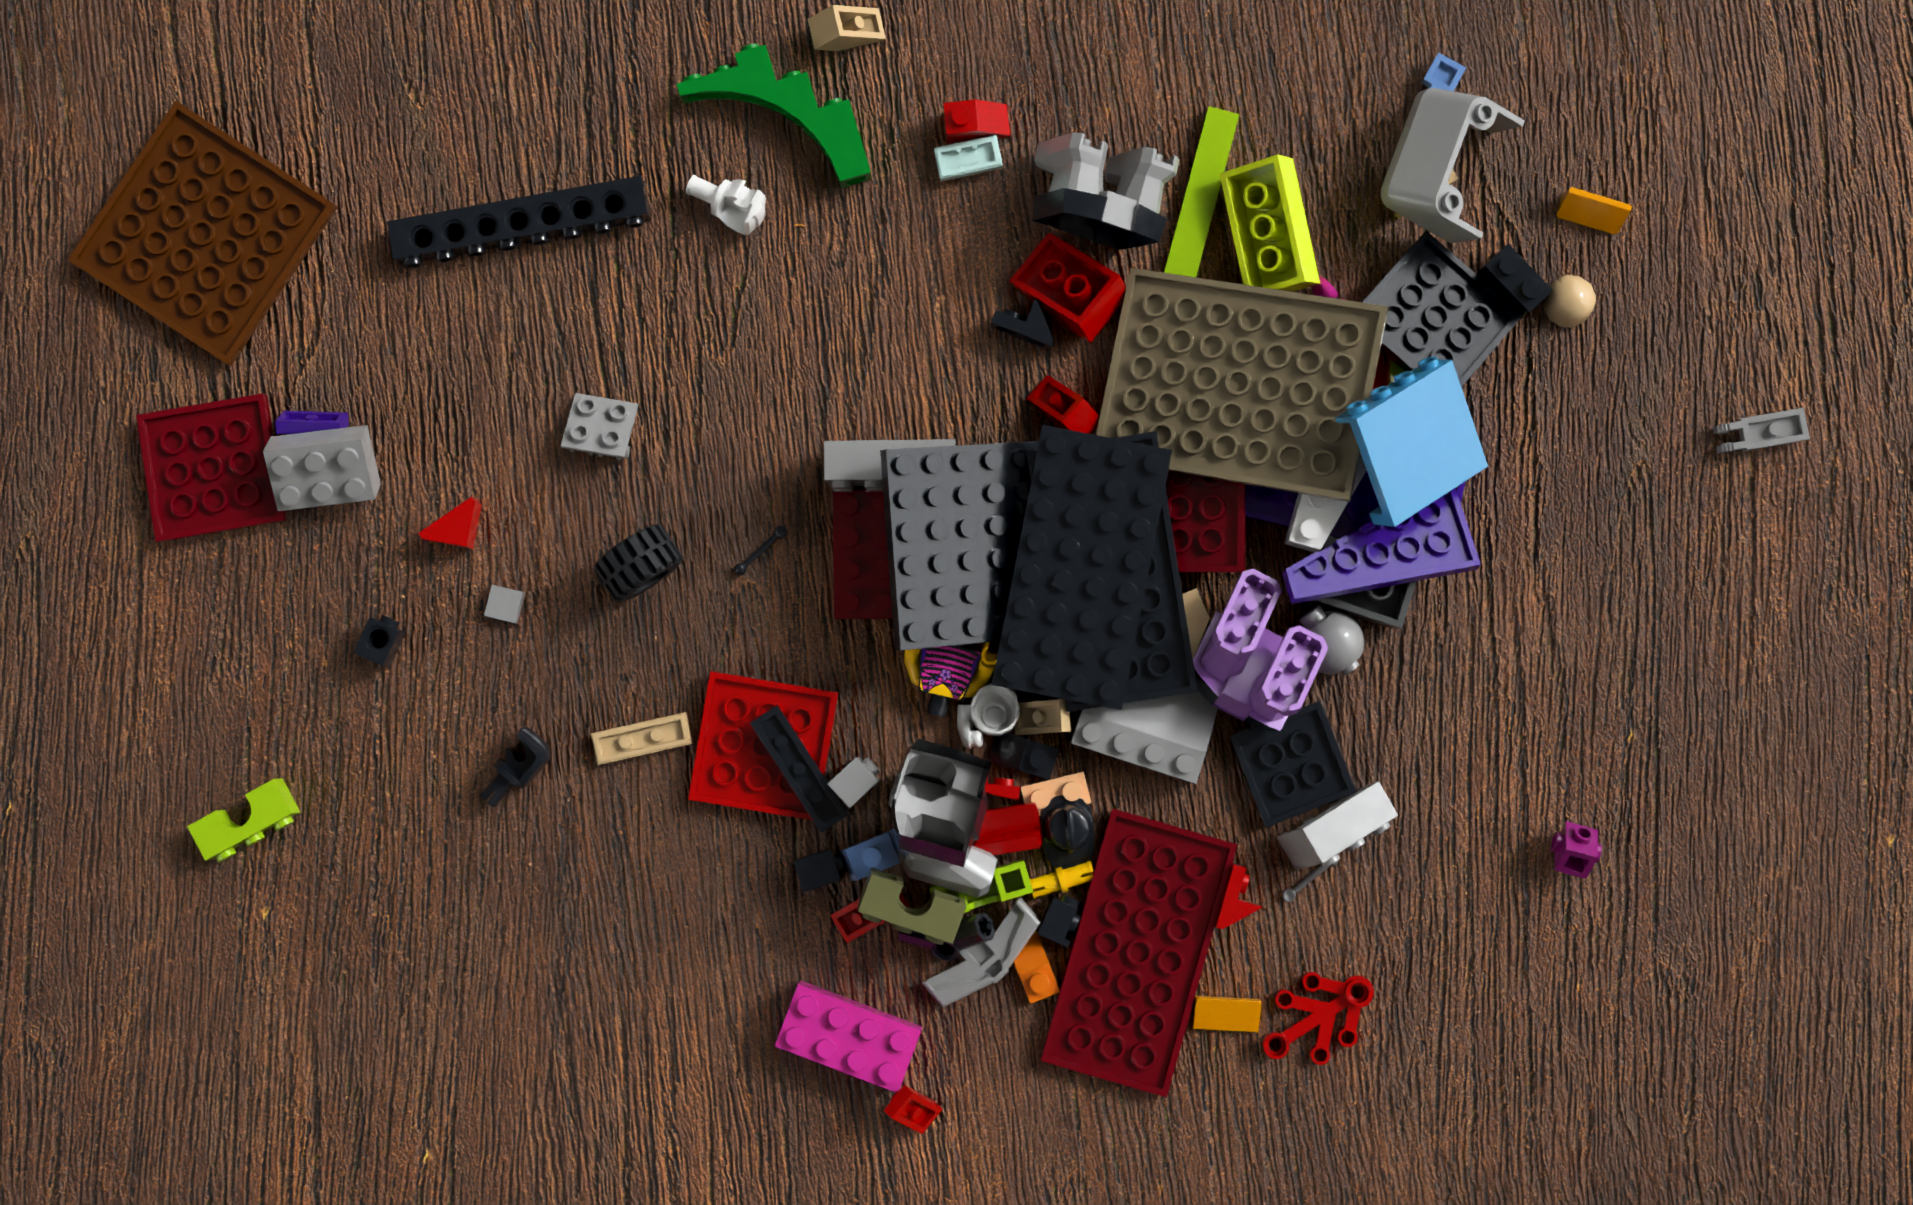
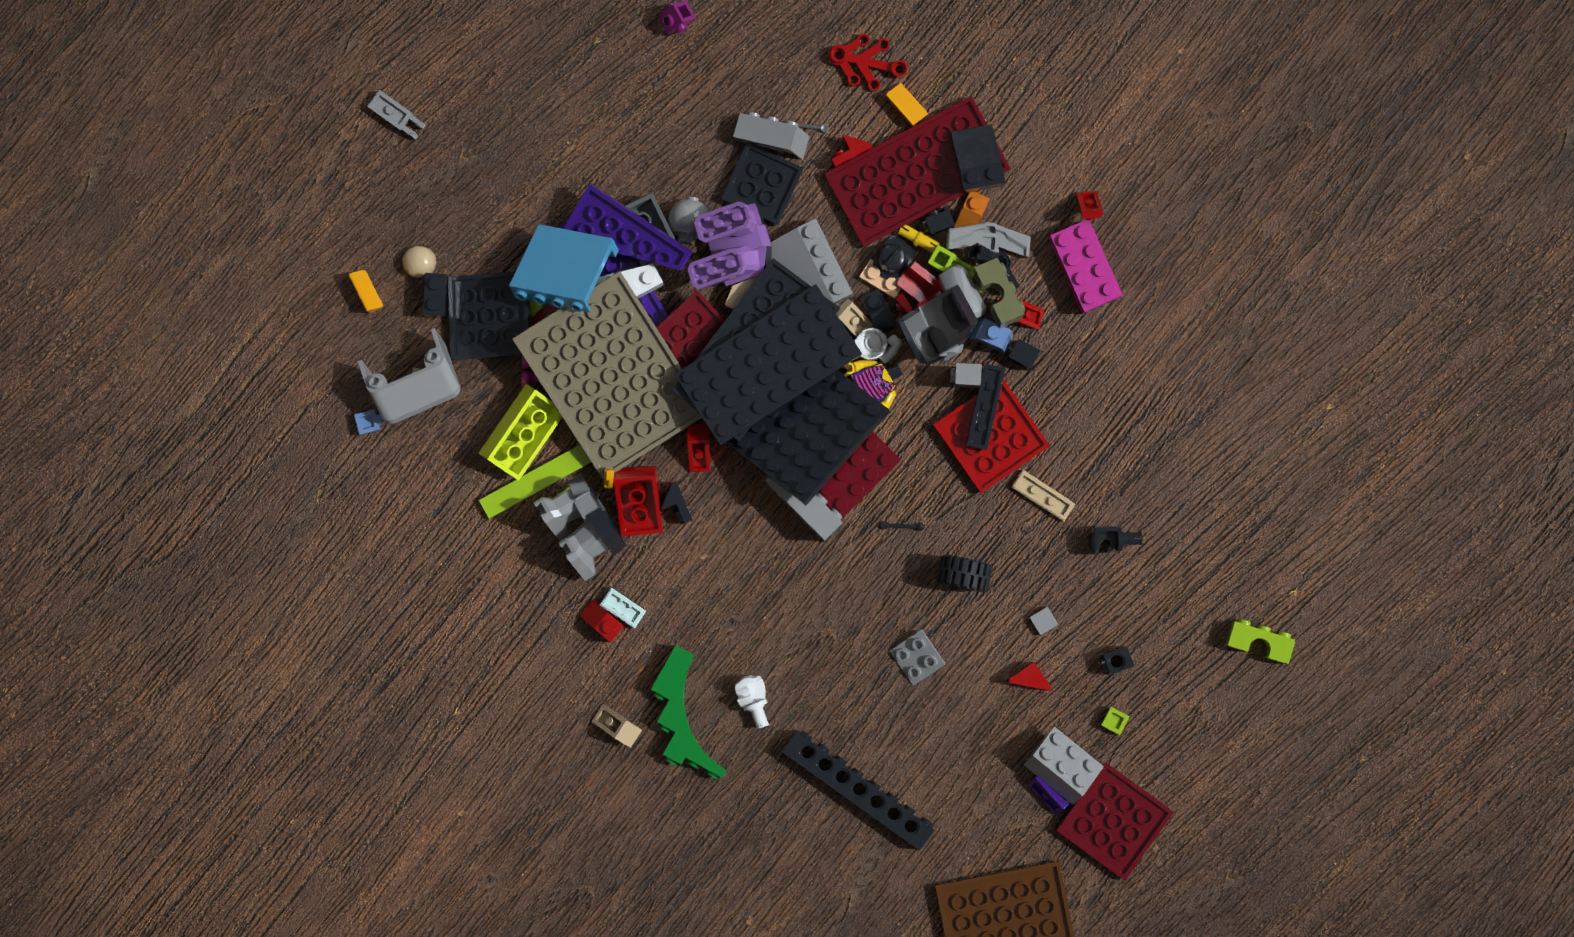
camera: 135 degrees left, 0 degrees up
none -> light orange tile [603,467,614,489]
none -> black slope [951,124,1006,194]
none -> lime plate [1101,707,1130,735]

